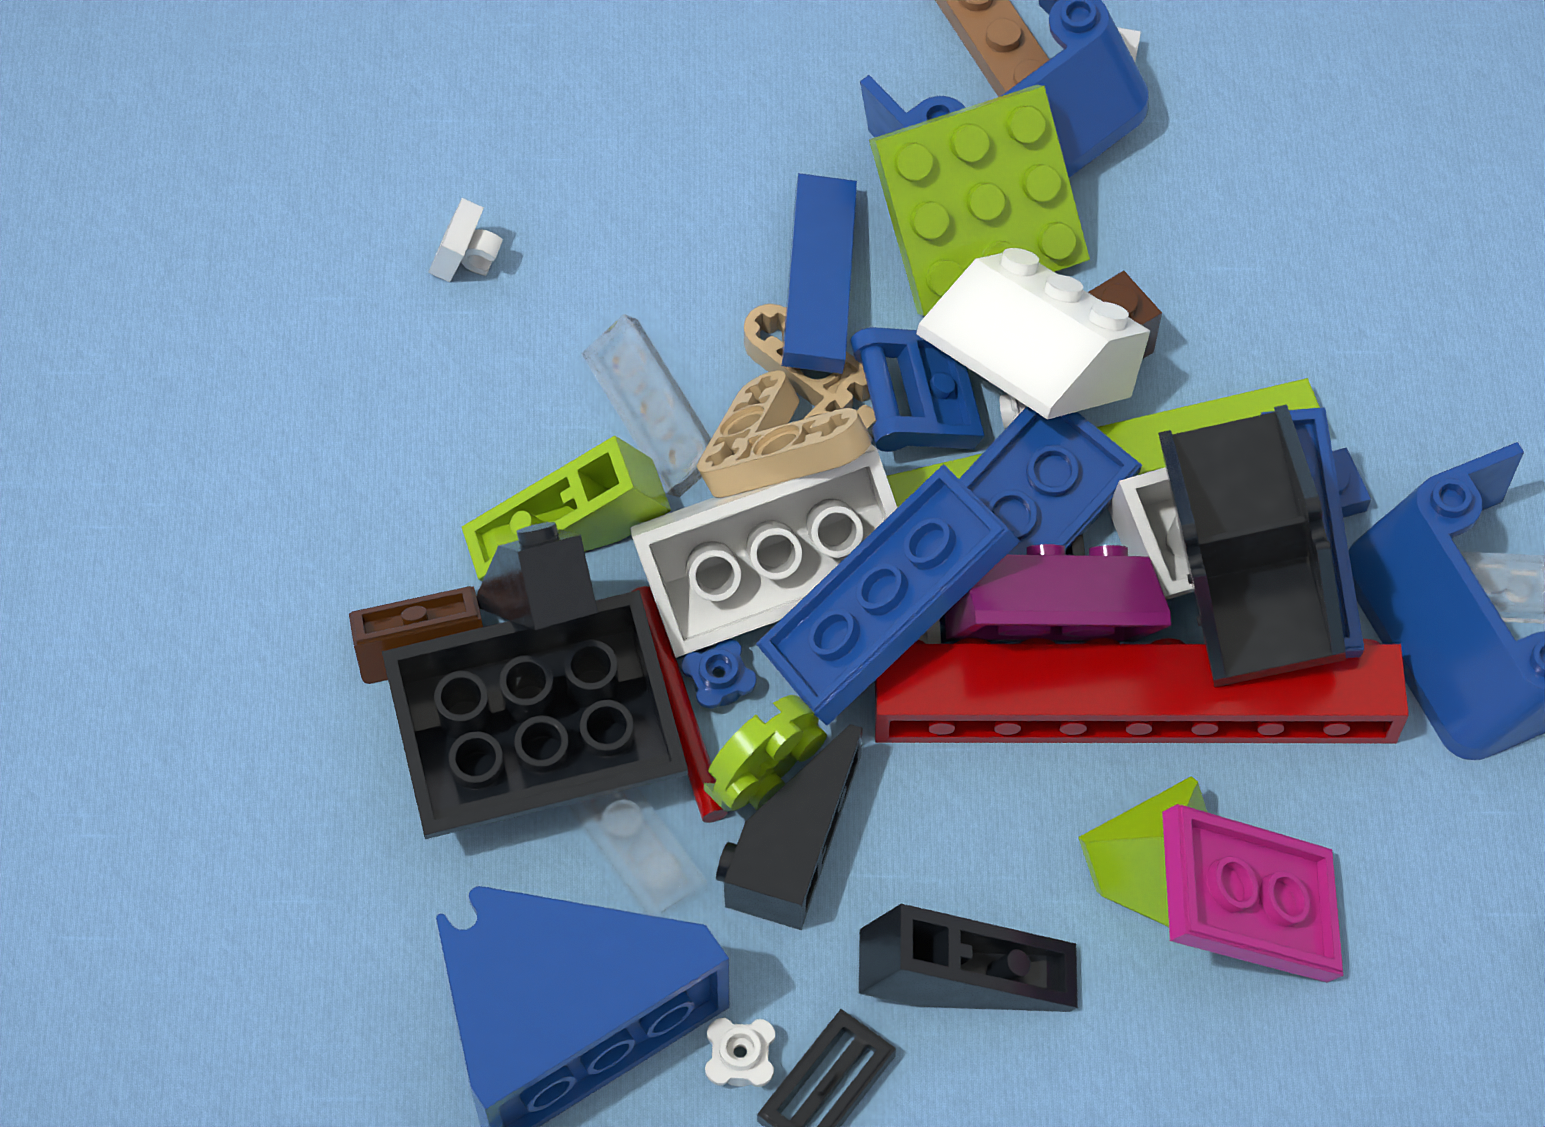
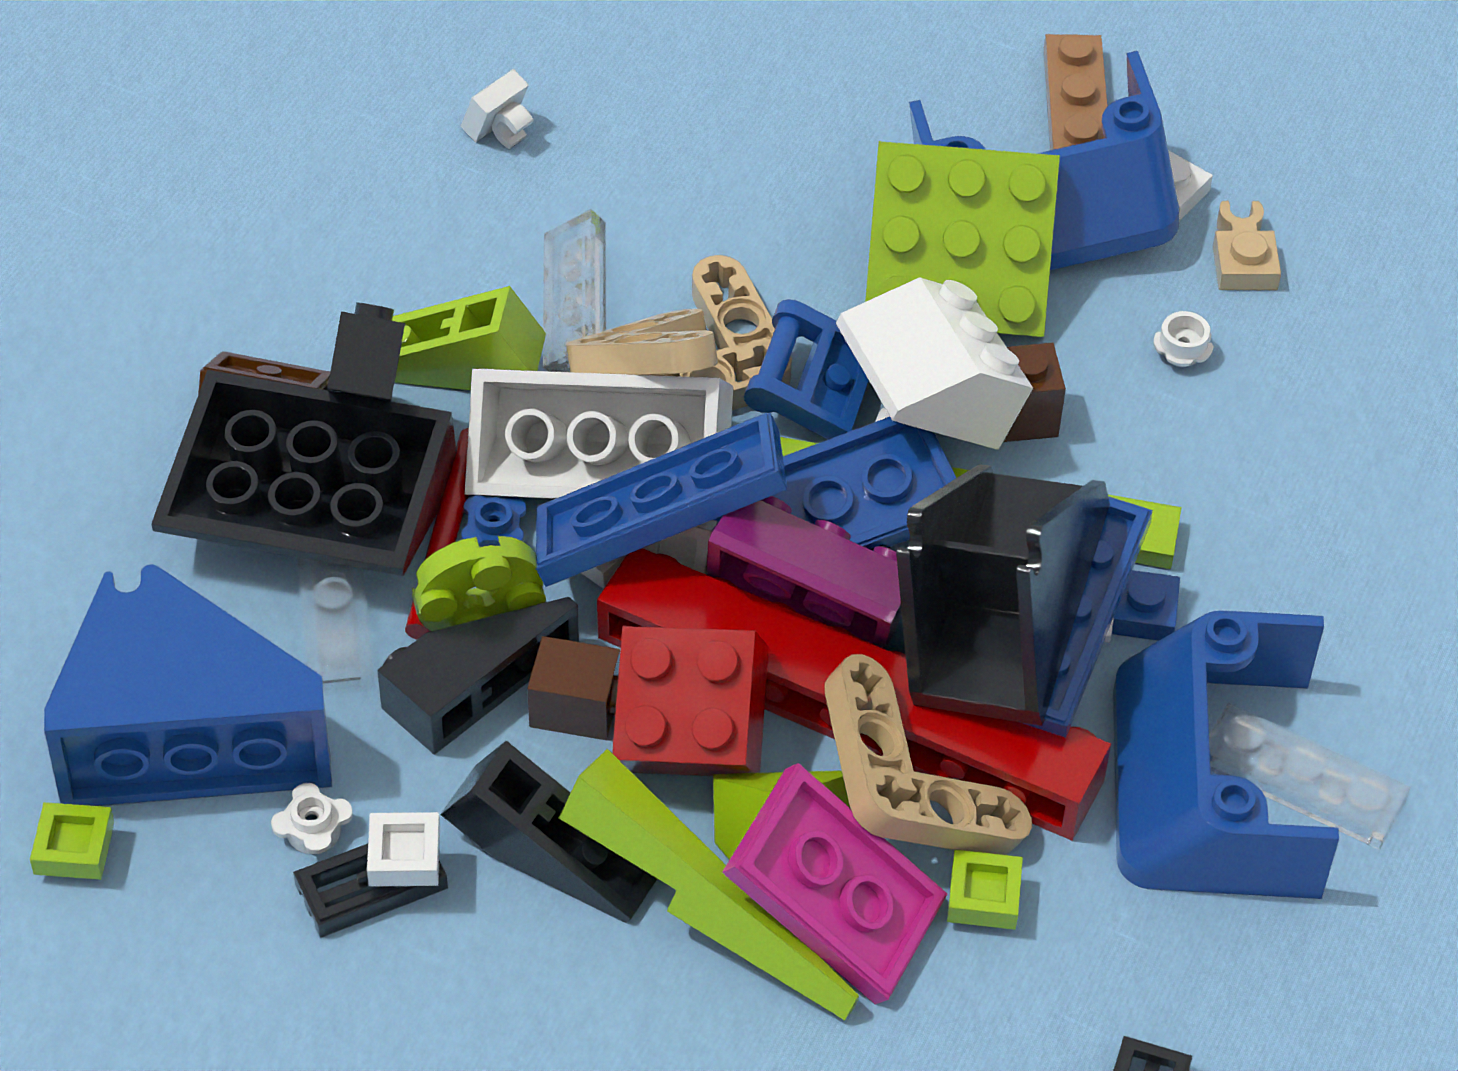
camera: 25 degrees right, 10 degrees down
blue tile [781,173,857,374] -> none
none -> white plate [367,812,440,886]
none -> reddish brown brick [527,636,620,740]
none -> lime wedge [559,749,859,1020]
none -> red brick [612,626,769,776]
none -> tan beam [825,654,1032,855]
none -> lime plate [947,849,1023,930]
none -> white plate [1153,311,1213,367]
none -> tan plate [1213,201,1281,290]

